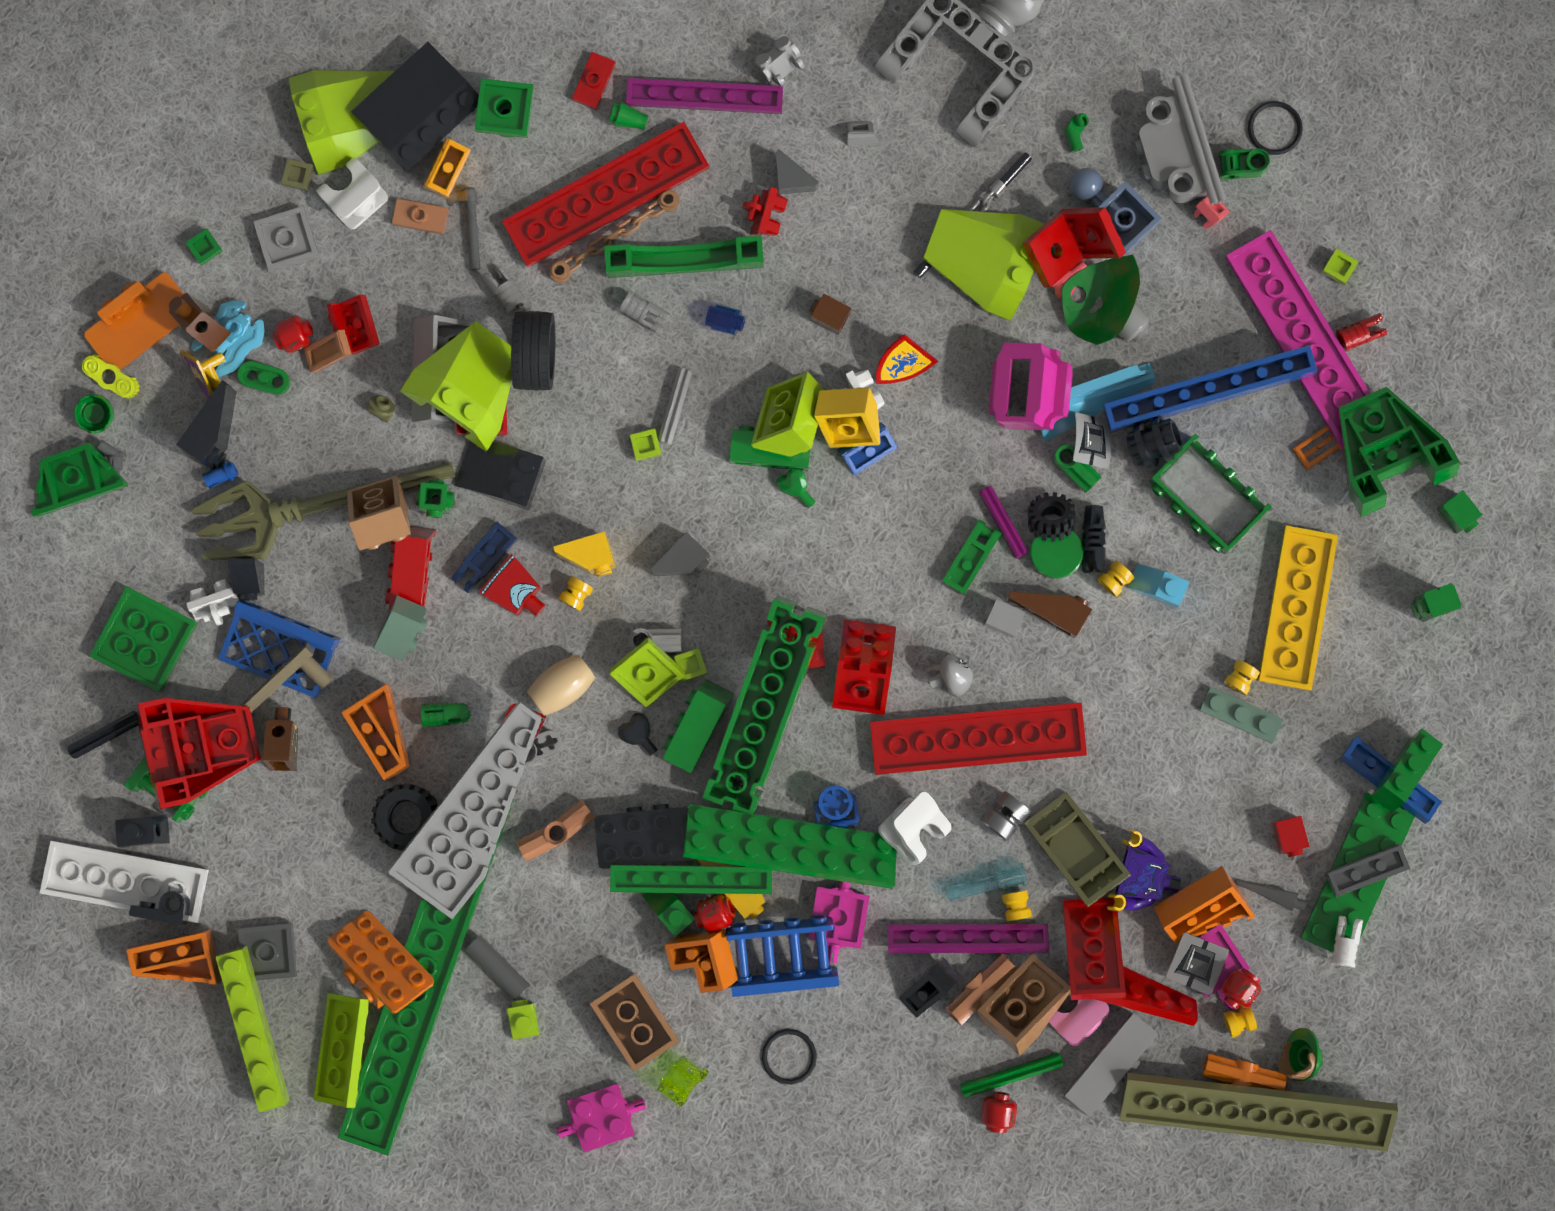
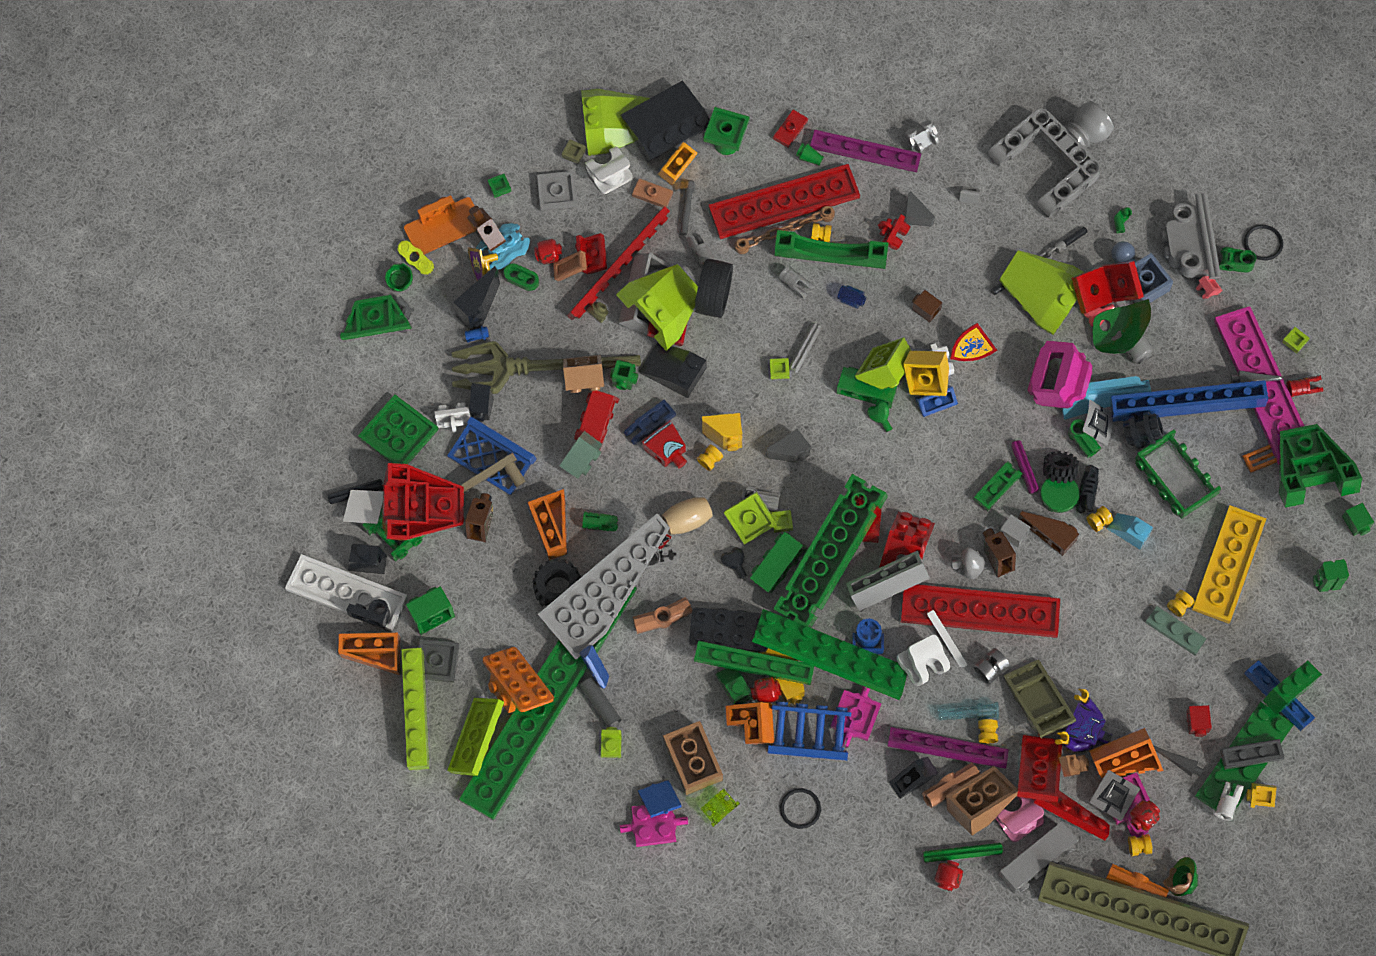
camera: 10 degrees right, 15 degrees down
none -> white sticker [343,490,383,524]
none -> green brick [406,586,455,635]
none -> red plate [566,206,670,320]
none -> blue slope [579,645,609,689]
none -> blue piece [638,780,682,818]
none -> yellow wheel [811,223,832,242]
none -> light grey brick [846,551,930,611]
none -> white sticker [927,610,967,667]
none -> reddish brown torso [982,528,1016,578]
none -> medium nougat plate [1059,754,1090,777]
none -> dark grey piece [1230,370,1282,383]
none -> yellow bracket [1246,783,1277,808]

